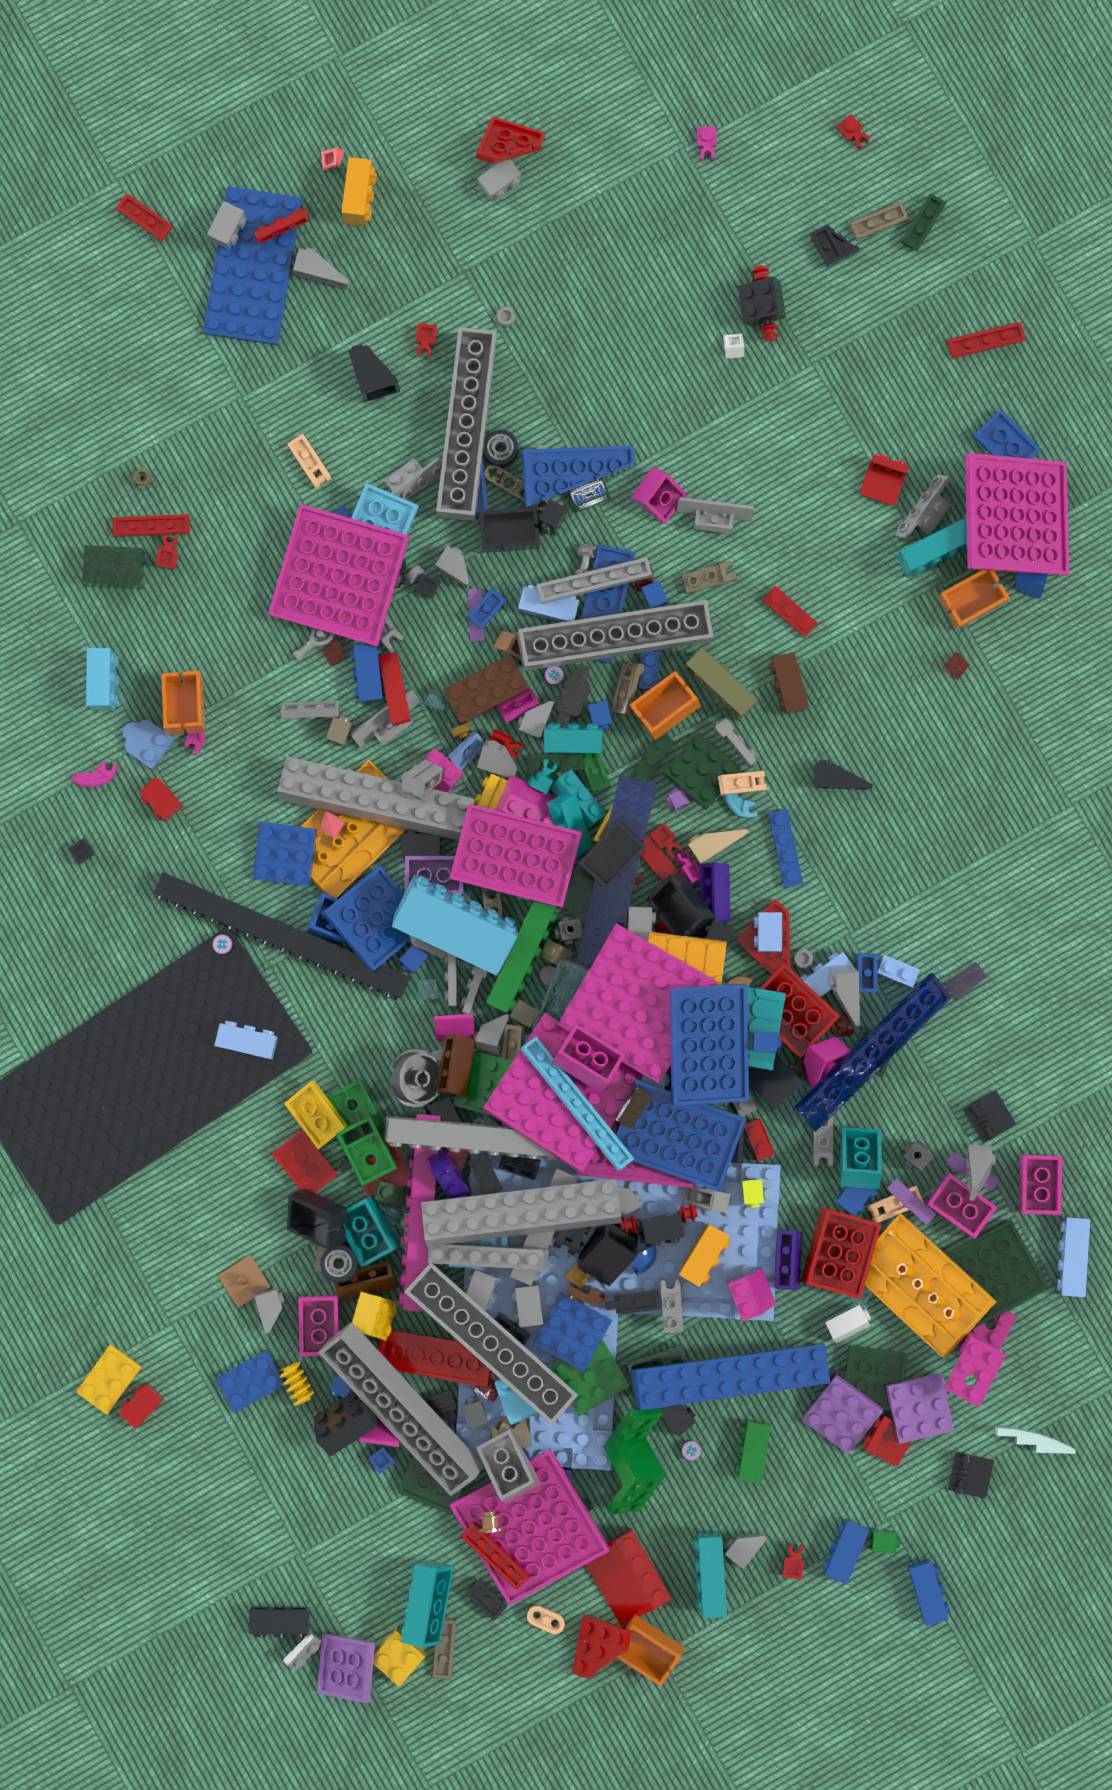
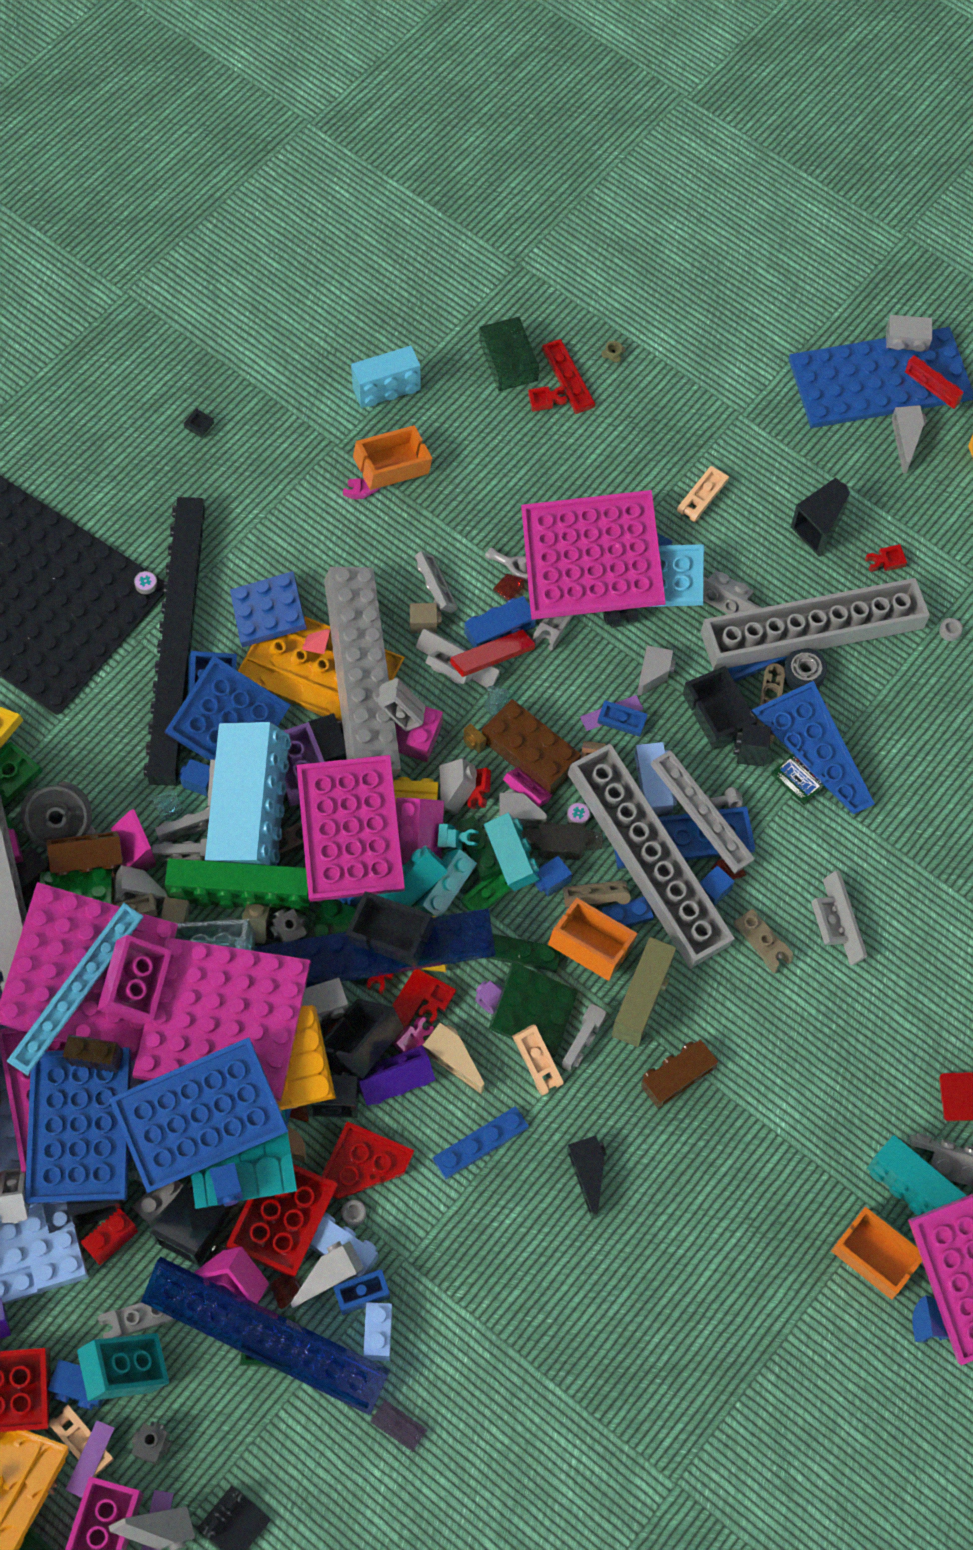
camera: 65 degrees right, 20 degrees down
dark pink piece [72,762,118,788] -> none
red plate [116,193,173,242] -> none
medium blue plate [123,720,175,770] -> none
red brick [139,777,184,821] -> none
light blue brick [214,1021,278,1059] -> none
light grey tile [406,565,424,584] -> none
black plate [415,573,440,599] -> none
medium blue plate [447,731,485,770] -> none
dark pink slope [631,467,687,524] -> none
medium azure piece [723,794,757,819] -> none
neon yellow brick [741,1179,764,1208] -> none
light blue brick [754,912,782,952] -> none
red plate [762,586,818,638] -> none
clear red slope [943,651,970,680] -> none

